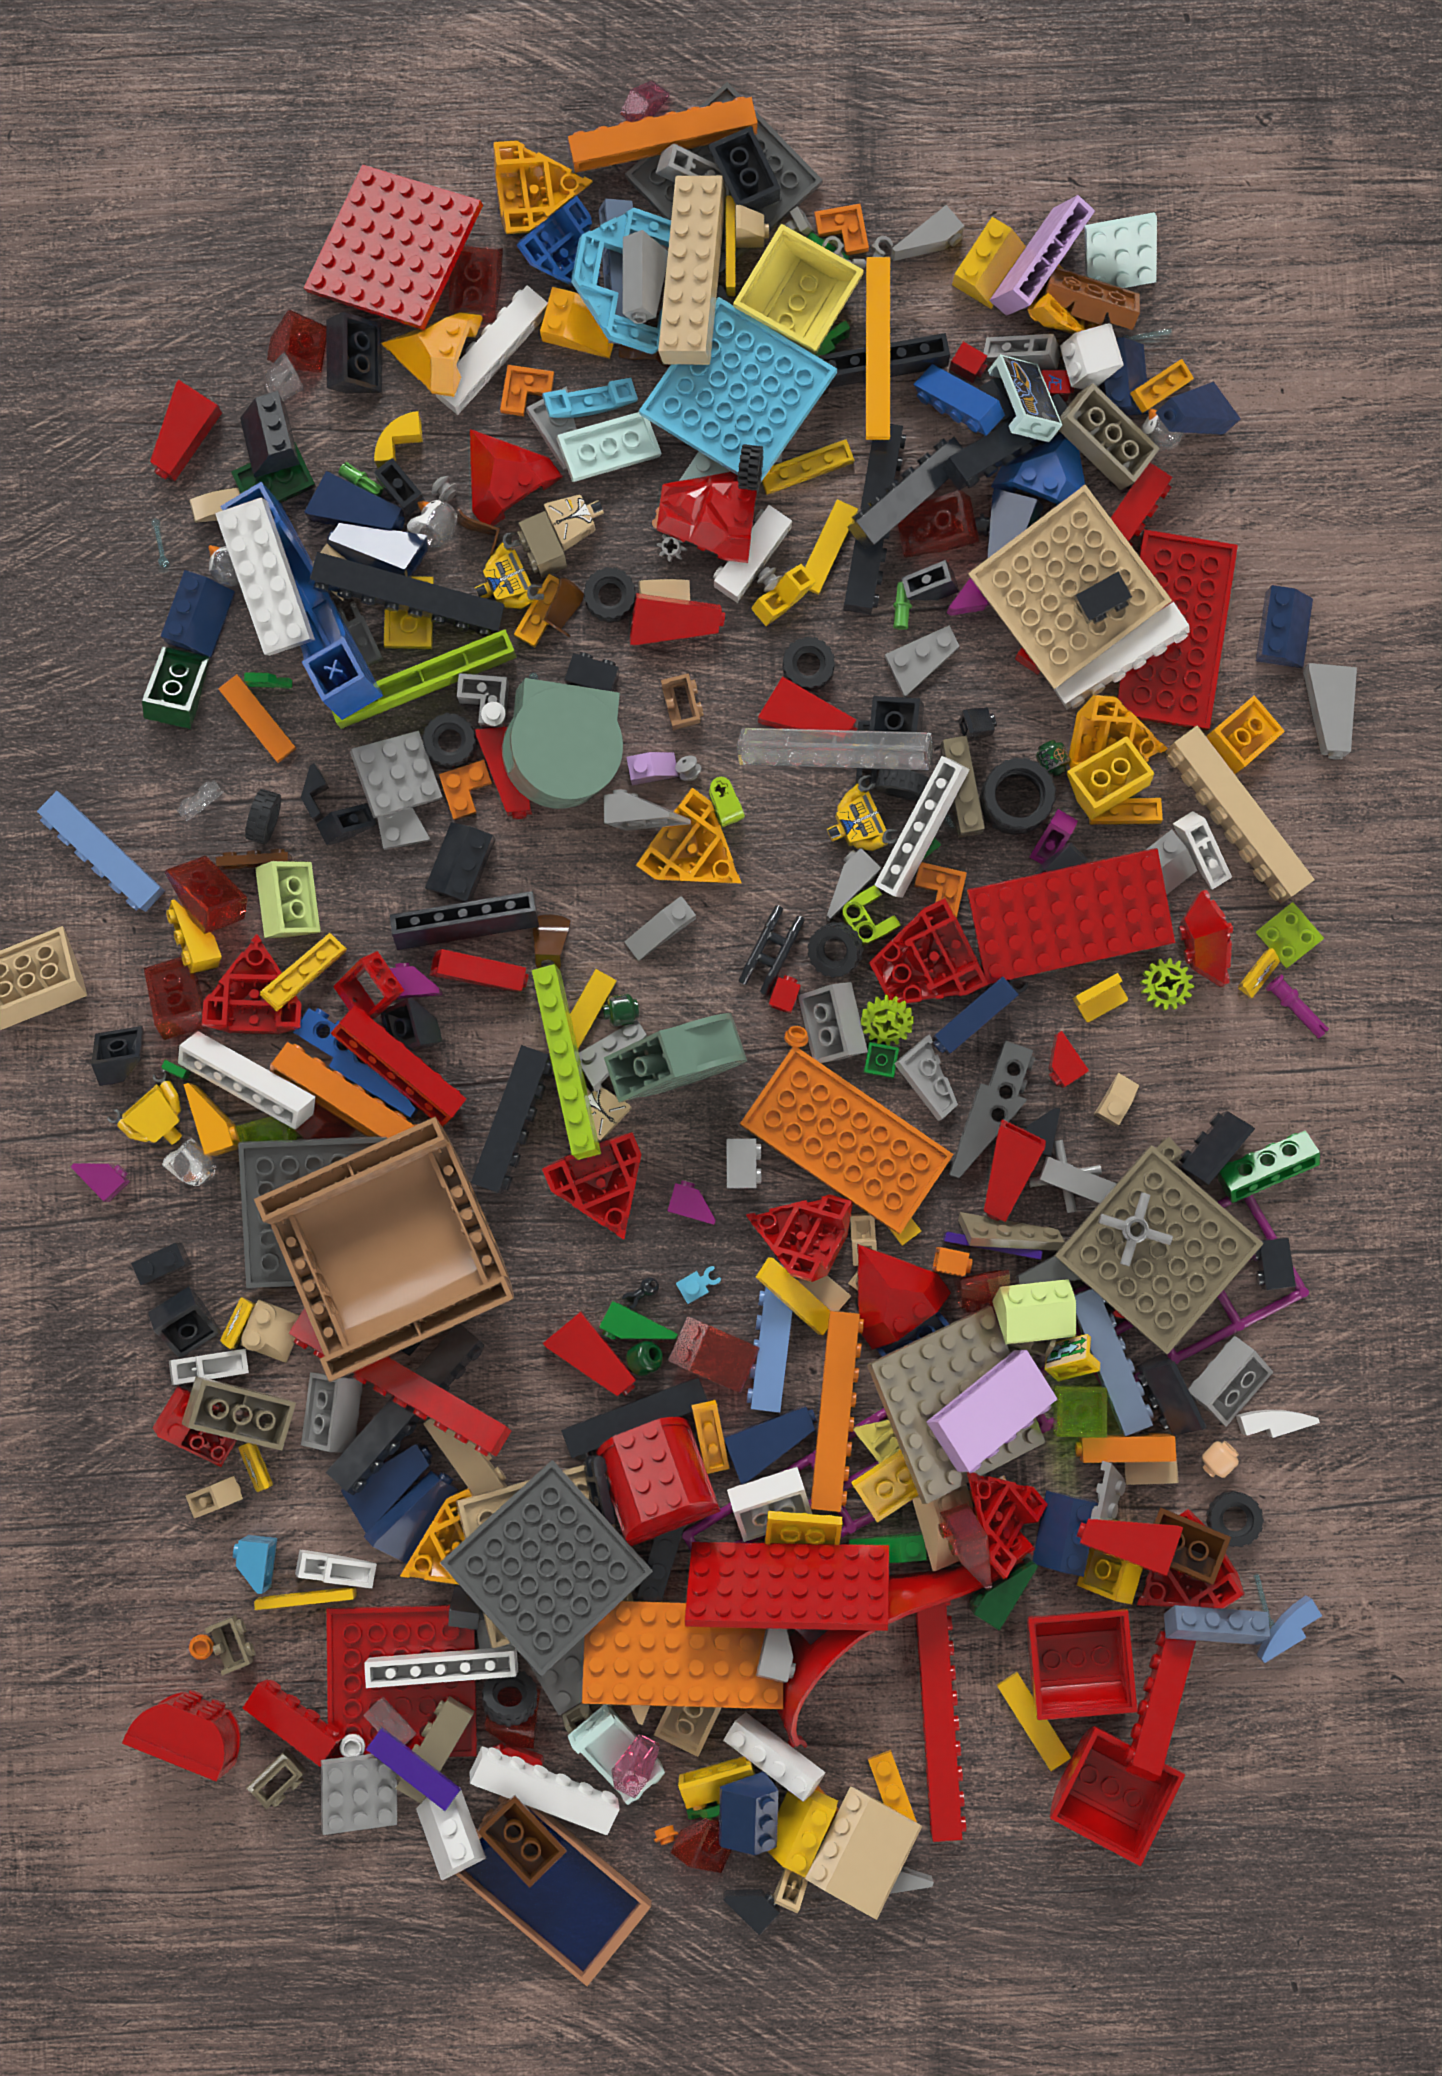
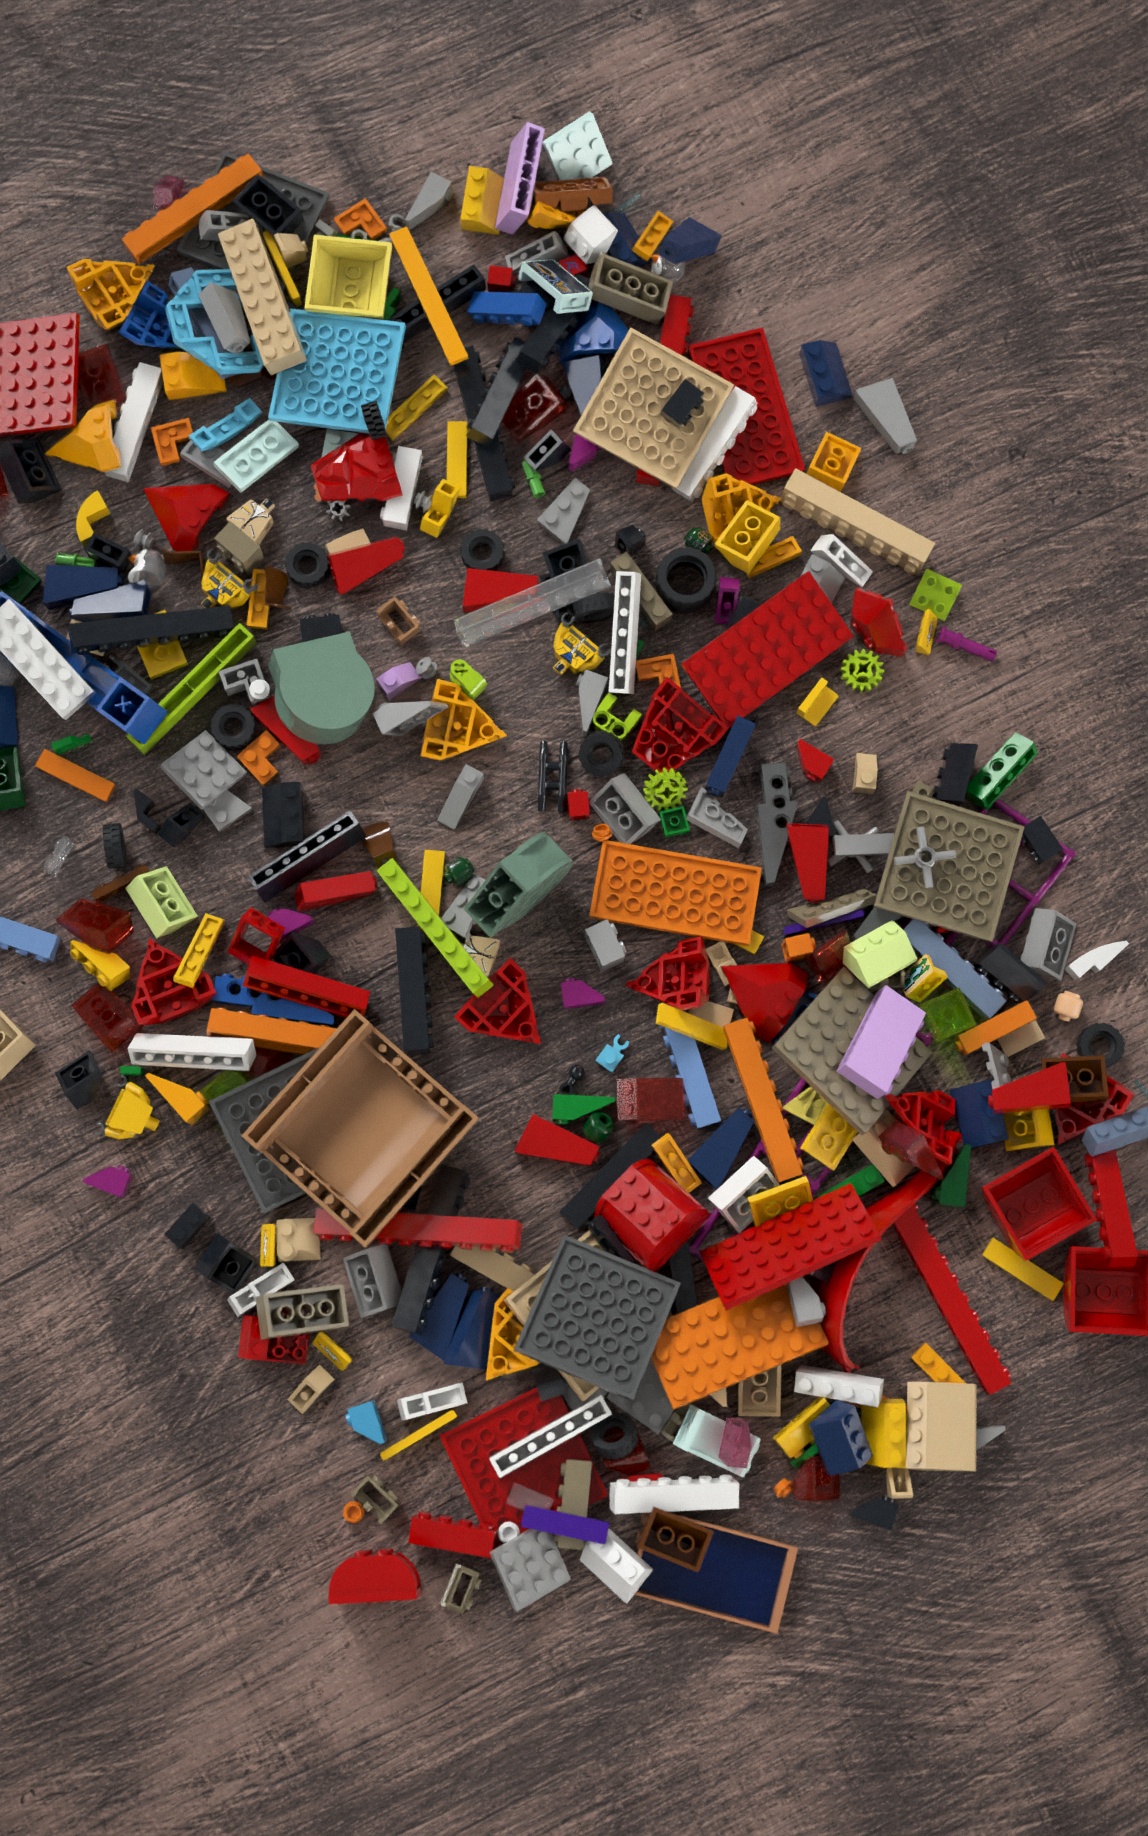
camera: 30 degrees left, 5 degrees down
clear piece [162,1138,216,1186] -> none

